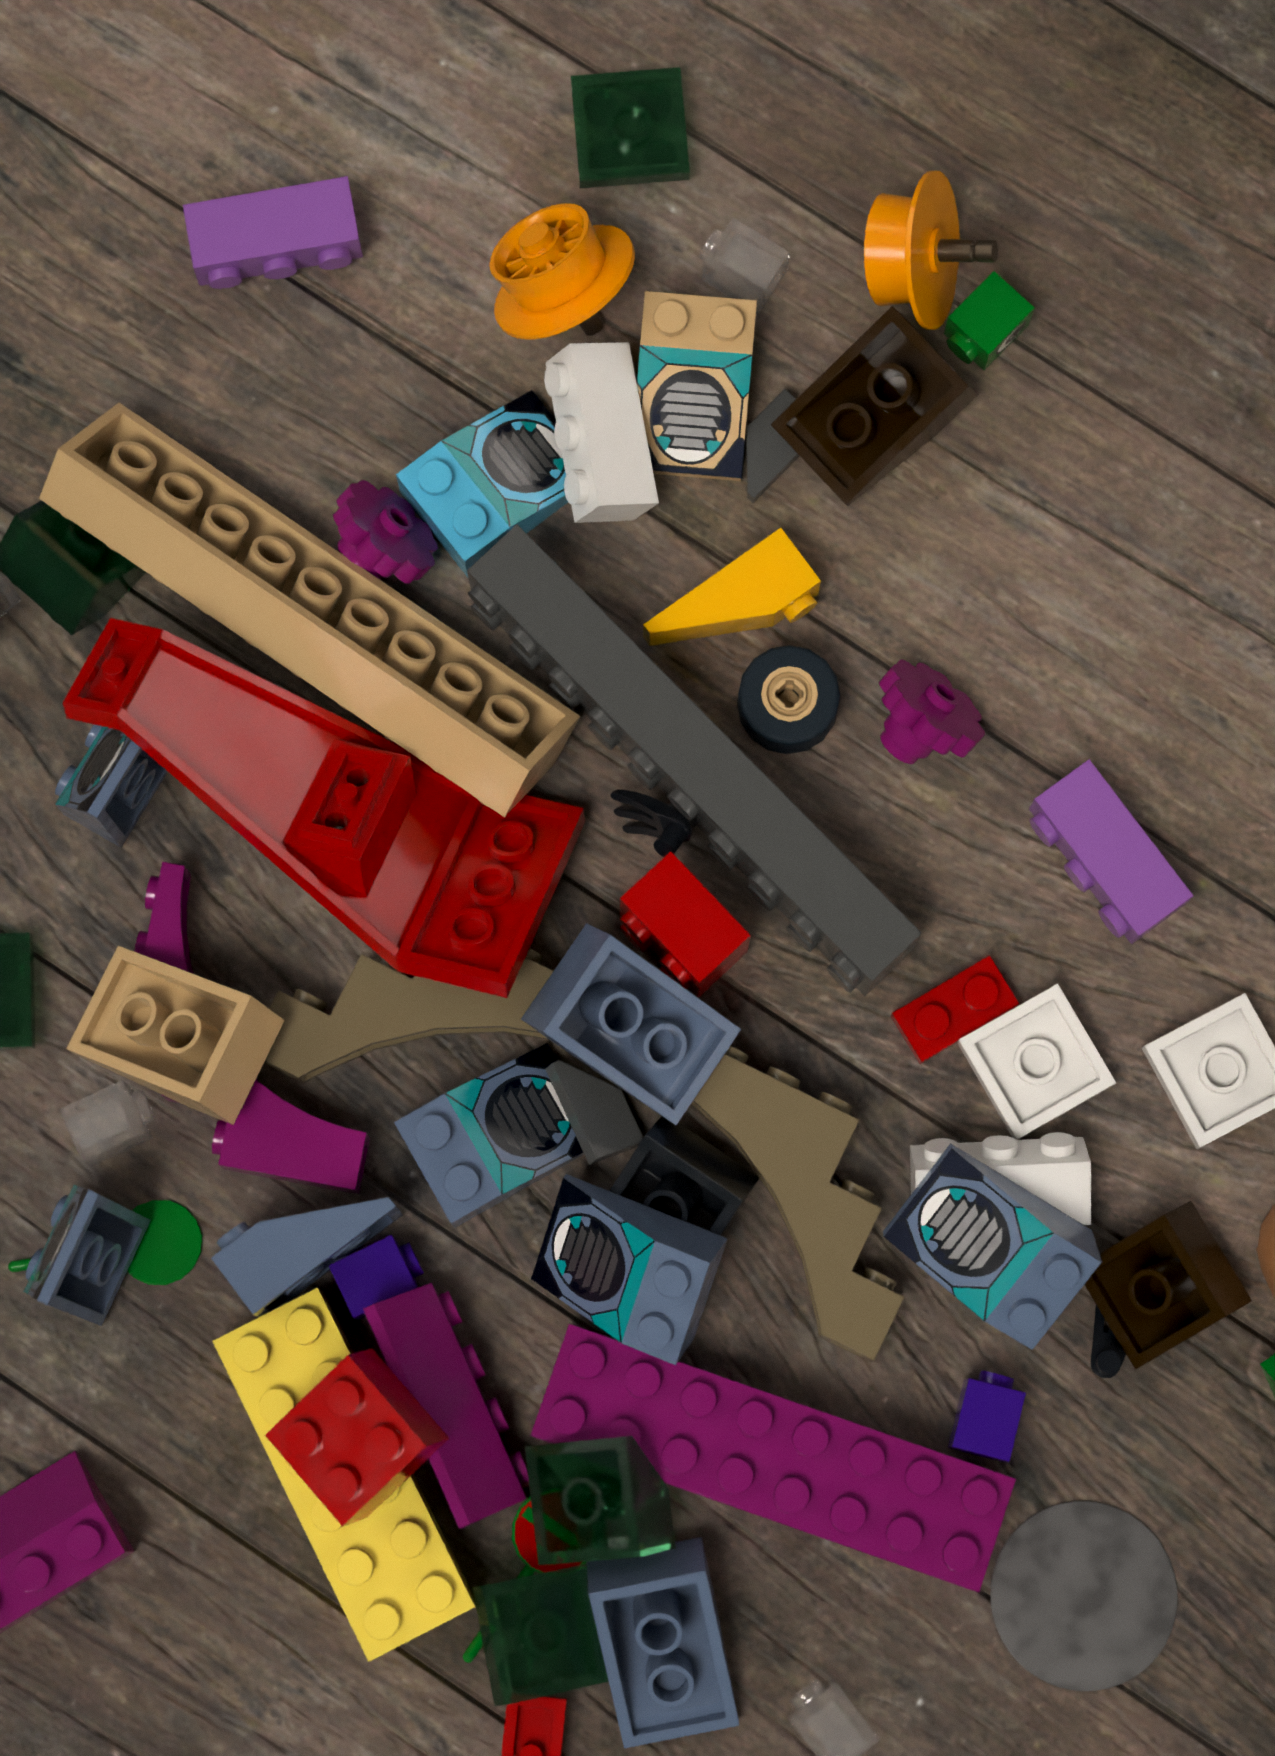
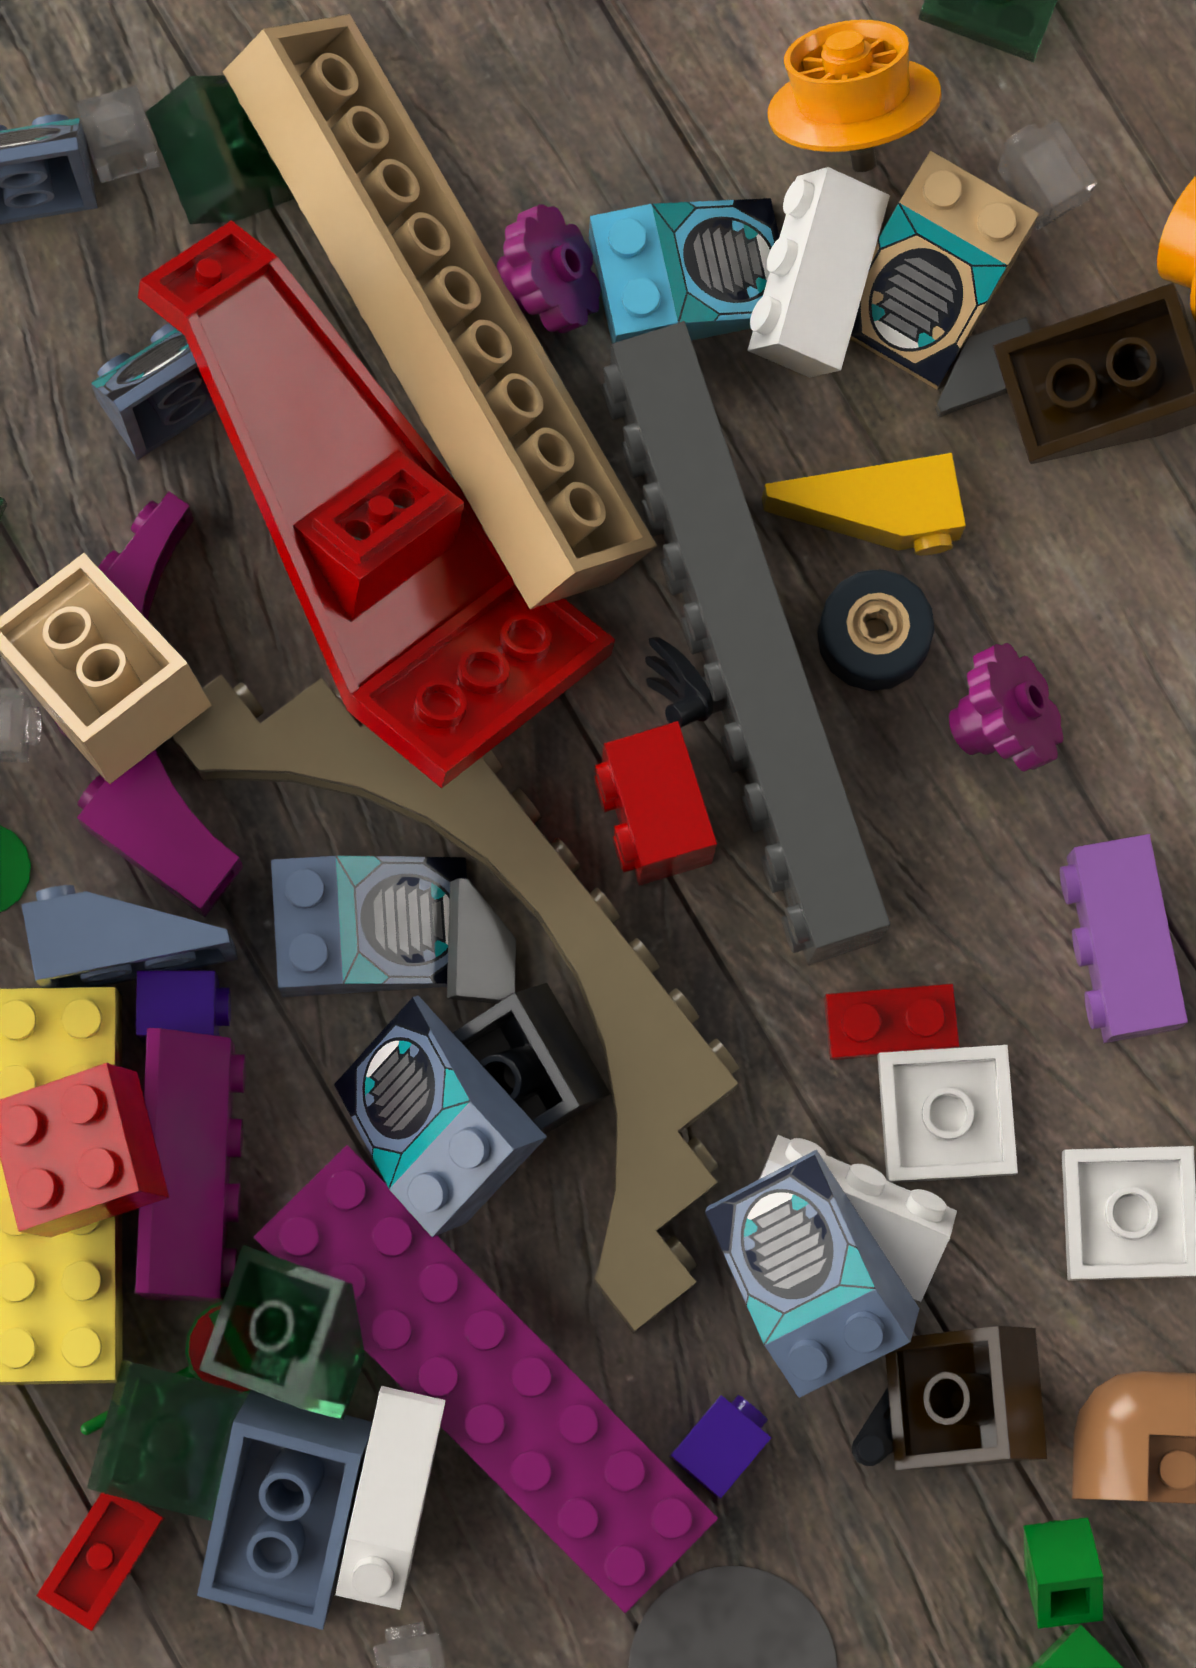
camera: 20 degrees right, 0 degrees up
sand blue slope [521,923,741,1125] -> none
none -> white slope [335,1386,446,1610]

